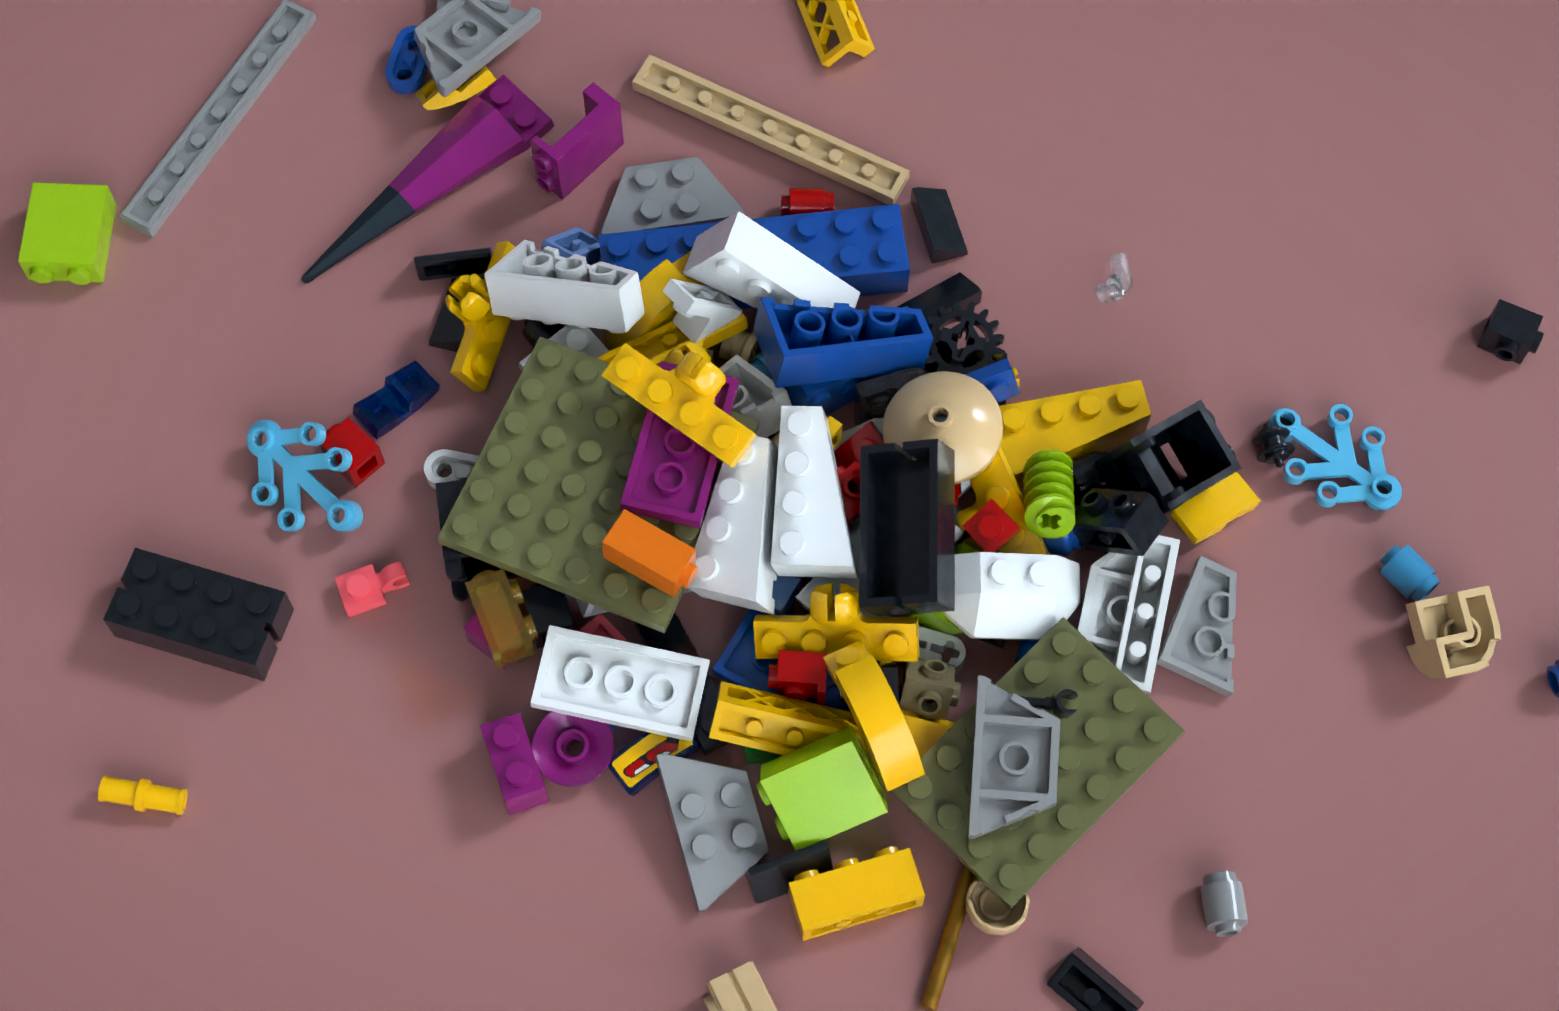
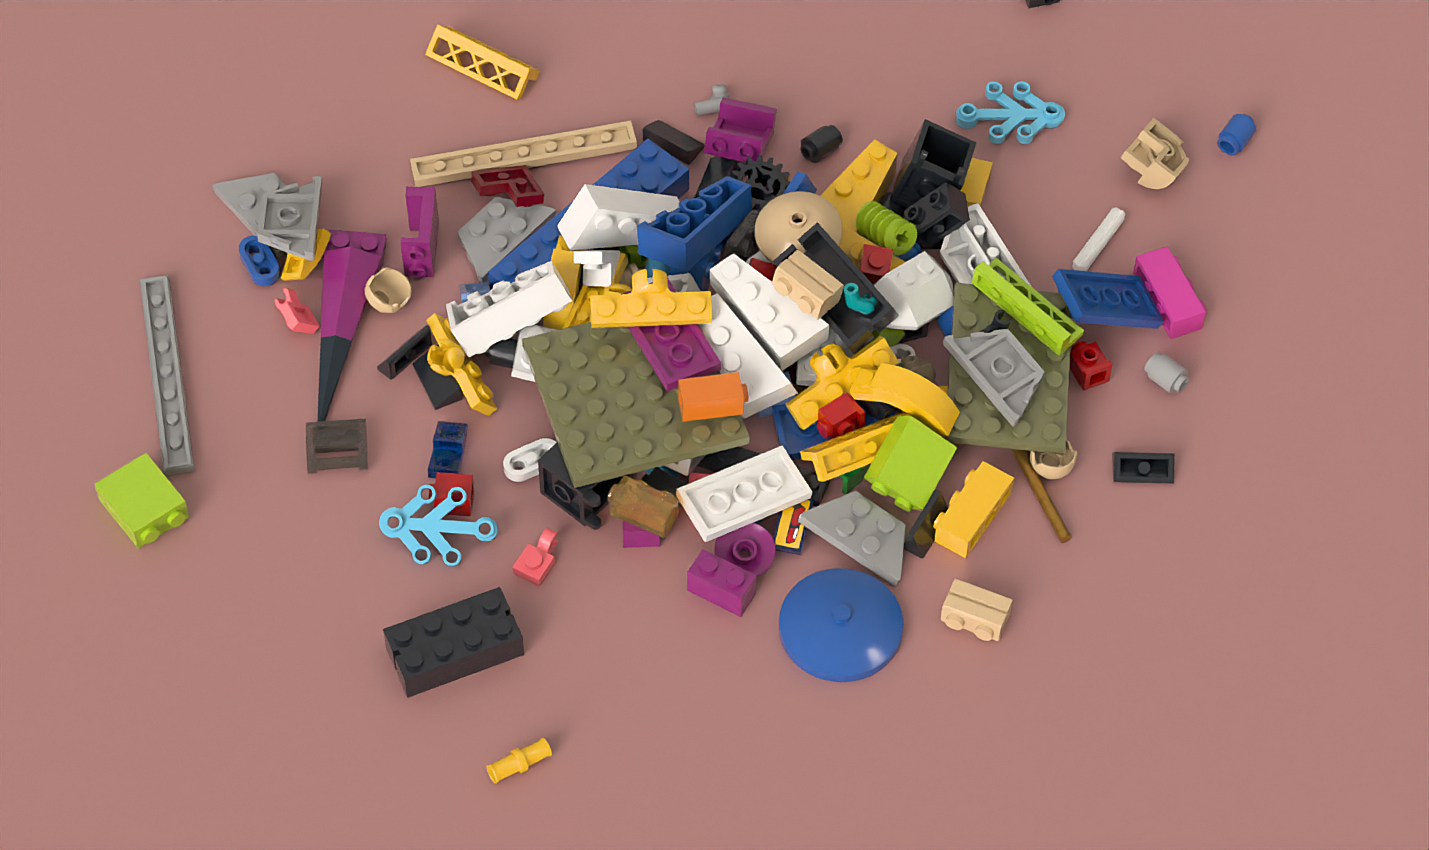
camera: 40 degrees left, 10 degrees down
red brick [781,188,834,216] -> none
clear arm [1096,253,1132,303] -> none
light grey wing [1156,556,1237,697] -> none
black wheel [1252,423,1295,468] -> none
dark azure brick [1380,545,1441,601] -> none
none -> coral plate [275,288,320,334]
none -> clear smoke plate [306,418,369,474]
none -> tan hair [364,267,412,313]
none -> dark red plate [471,165,544,207]
none -> light grey arm [694,84,729,116]
none -> magenta panel [704,97,777,162]
none -> tan brick [772,250,844,320]
none -> blue dish [779,568,903,682]
none -> black brick [800,125,843,163]
none -> teal arm [844,283,877,314]
none -> lime fence [972,258,1084,356]
none -> blue plate [1052,269,1164,329]
none -> red brick [1069,341,1113,391]
none -> white axle [1072,207,1125,271]
none -> dark pink brick [1133,246,1207,339]

